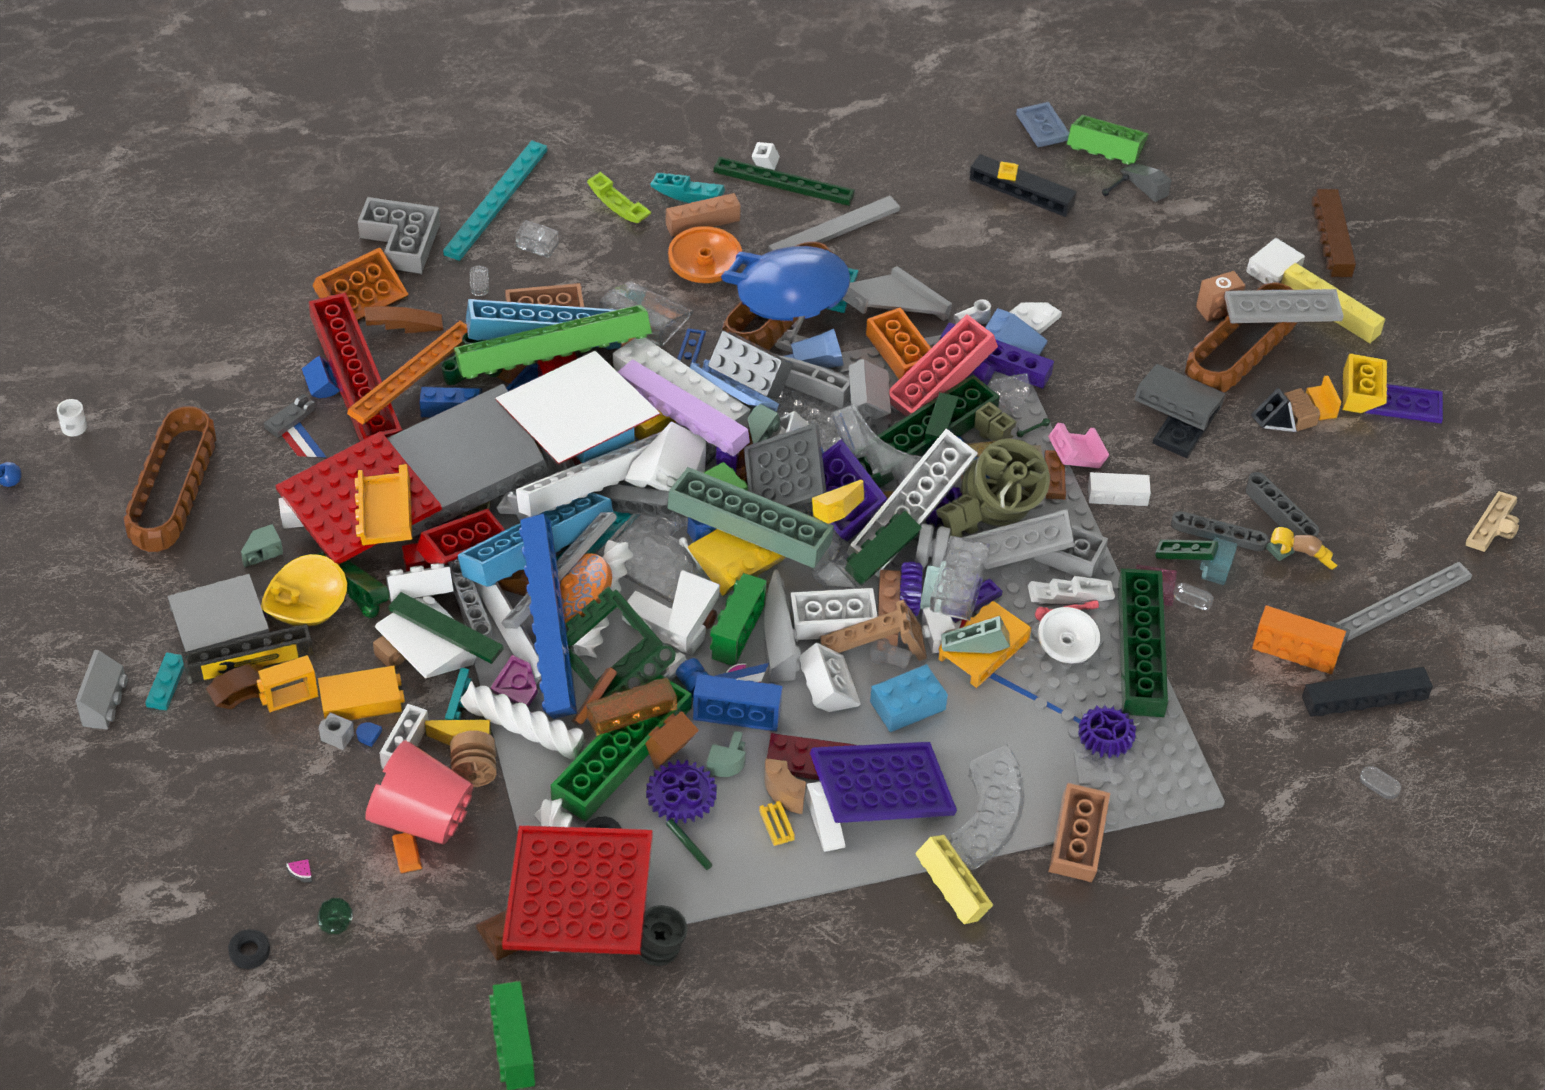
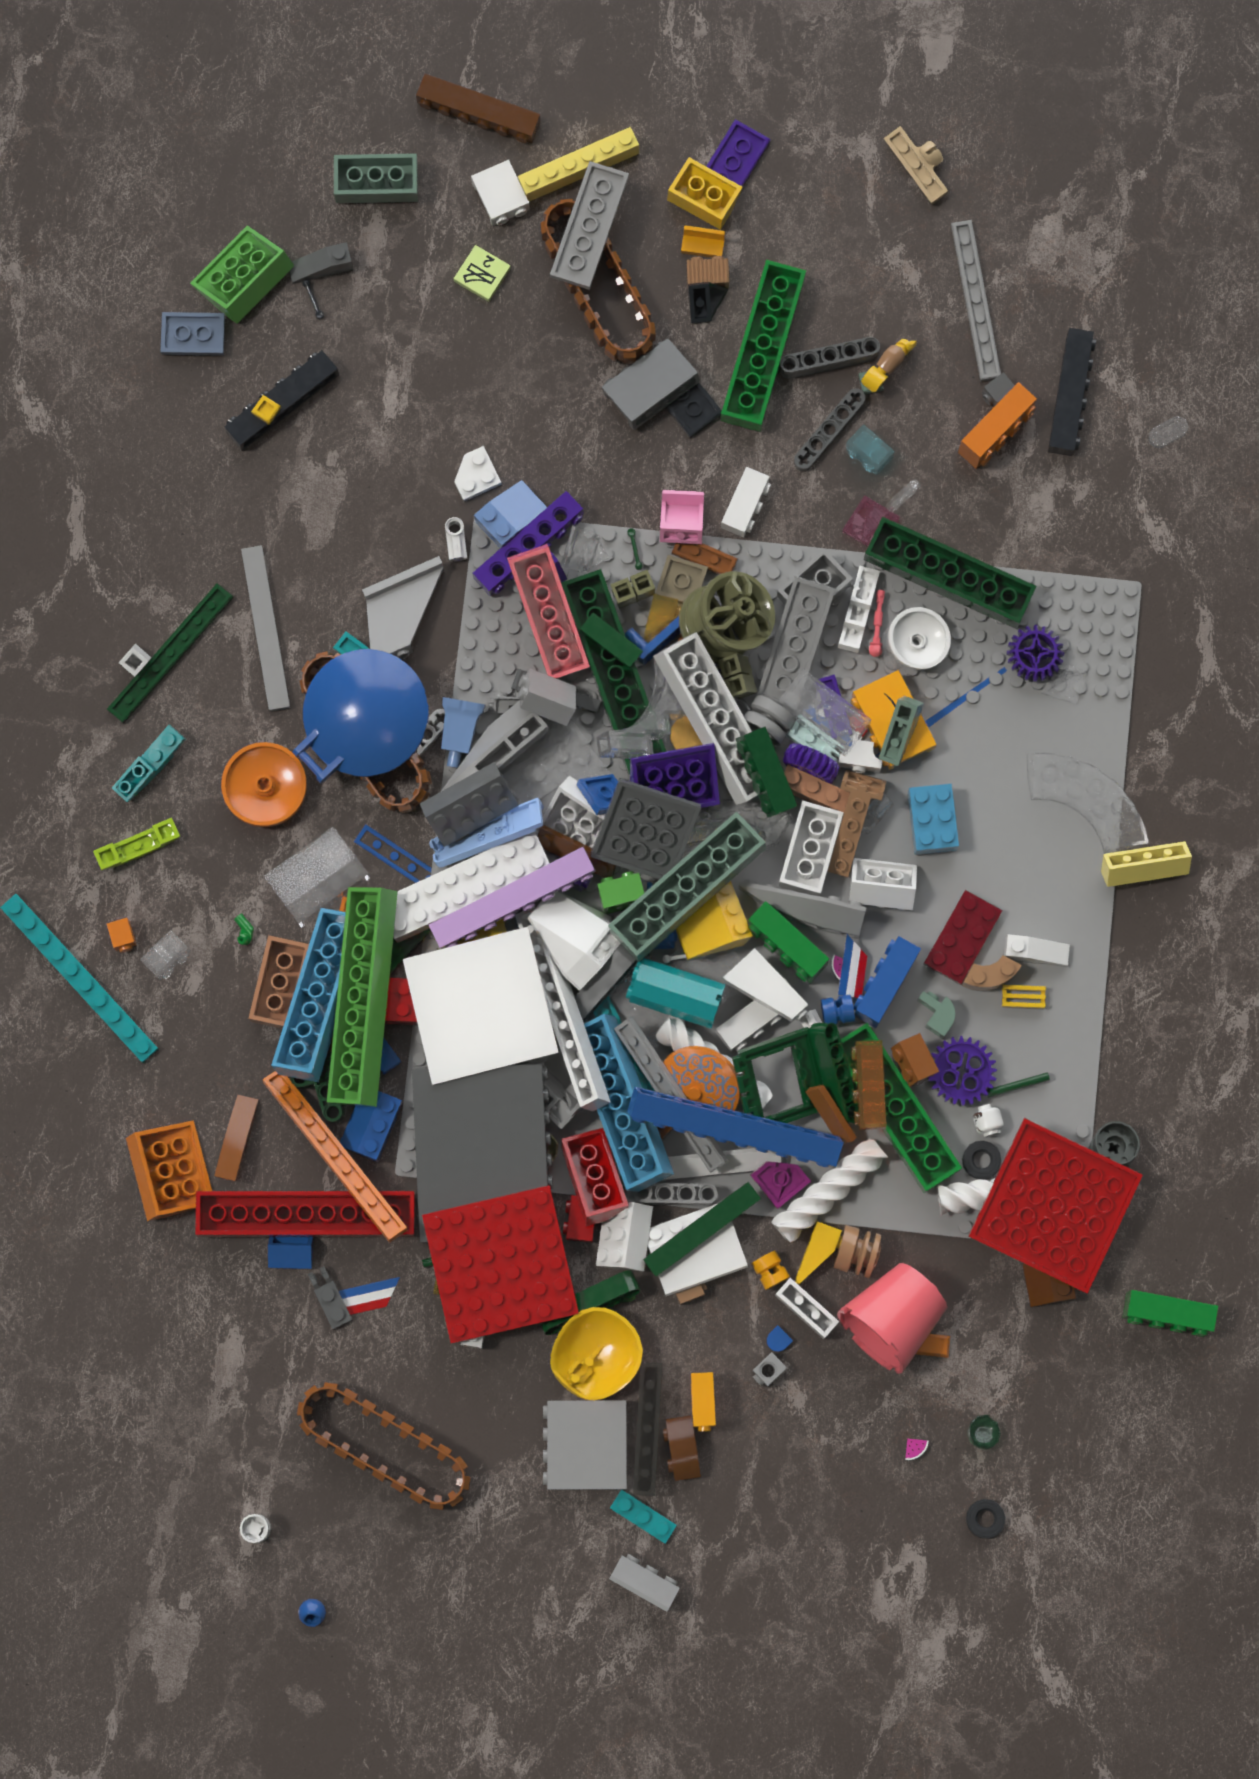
camera: 65 degrees left, 30 degrees up
sand green slope [241,524,283,567] -> none
light orange brick [318,666,405,720] -> none
light orange panel [355,464,412,545] -> none
light grey brick [358,197,440,274] -> none
teal plate [445,668,472,720] -> none
clear tile [470,265,489,296] -> none
nougat brick [666,193,740,236] -> none
sand green slope [747,404,781,444] -> none
dark purple plate [810,742,957,823] -> none
yellow slope [812,480,864,524] -> none
orange brick [866,307,931,379] -> none
nougat brick [1049,783,1110,882] -> none
dark green tile [1155,540,1219,560] -> none
nougat brick [1196,271,1245,322] -> none
none -> orange brick [107,918,137,953]
none -> green arm [234,913,254,945]
none -> sand green brick [334,154,418,203]
none -> yellowish green tile [454,245,511,302]
none -> teal brick [626,958,726,1029]
none -> green brick [720,259,806,432]
none -> light orange wheel [751,1250,790,1290]
none -> white head [973,1104,1004,1137]

